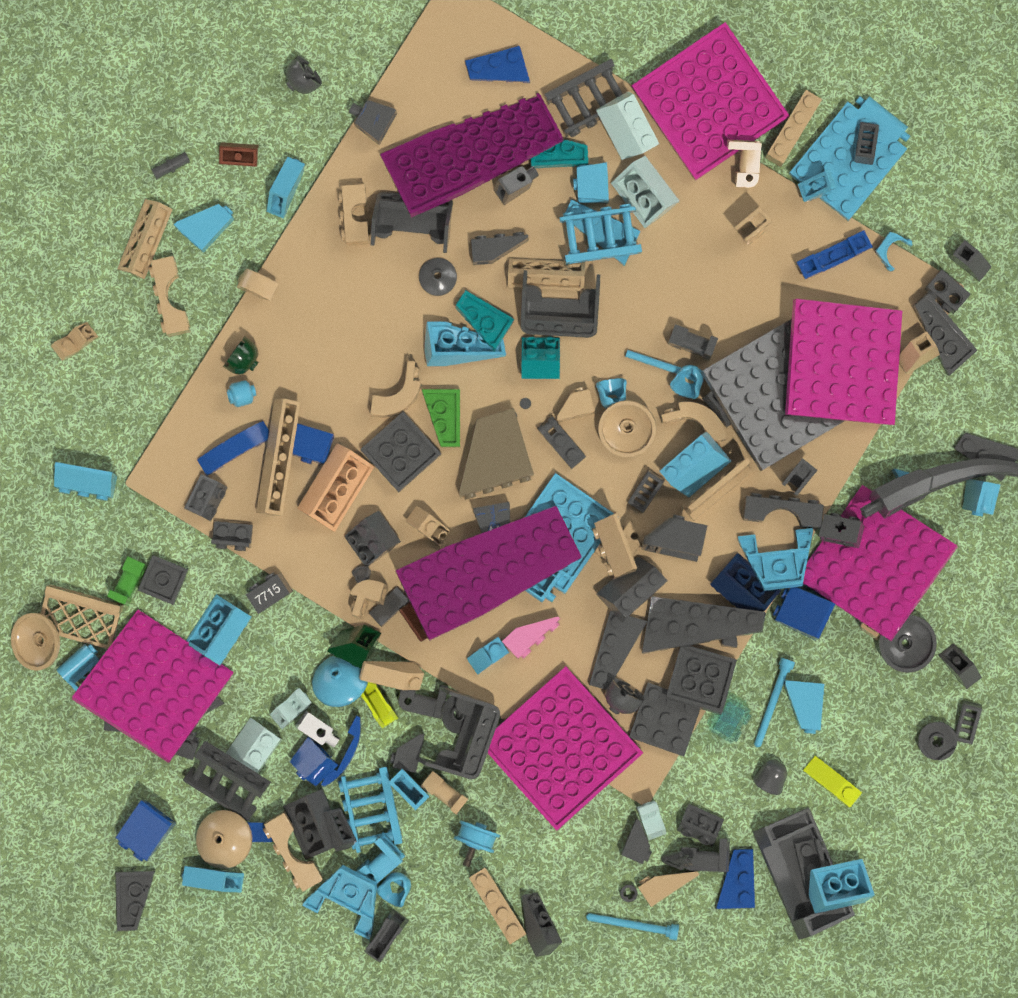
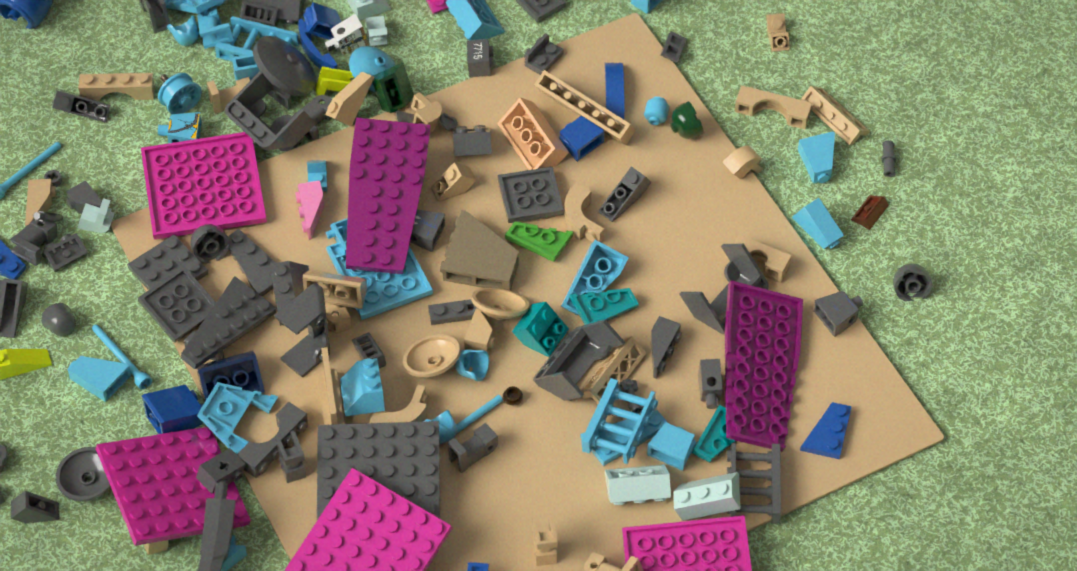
camera: 115 degrees right, 30 degrees down
dark grey bracket [184,474,227,521] -> none
dark grey dish [419,258,457,296] -> none
clear light blue brick [711,698,752,744] -> none
none -> medium azure torso [158,112,202,143]
none -> dark grey dish [253,36,316,96]
none -> tan dish [471,288,529,320]
none -> dark brown plate [503,386,523,406]
none -> dark grey slope [598,166,652,222]
none -> dark grey bar [619,379,644,414]
none -> dark grey slope [660,31,687,63]

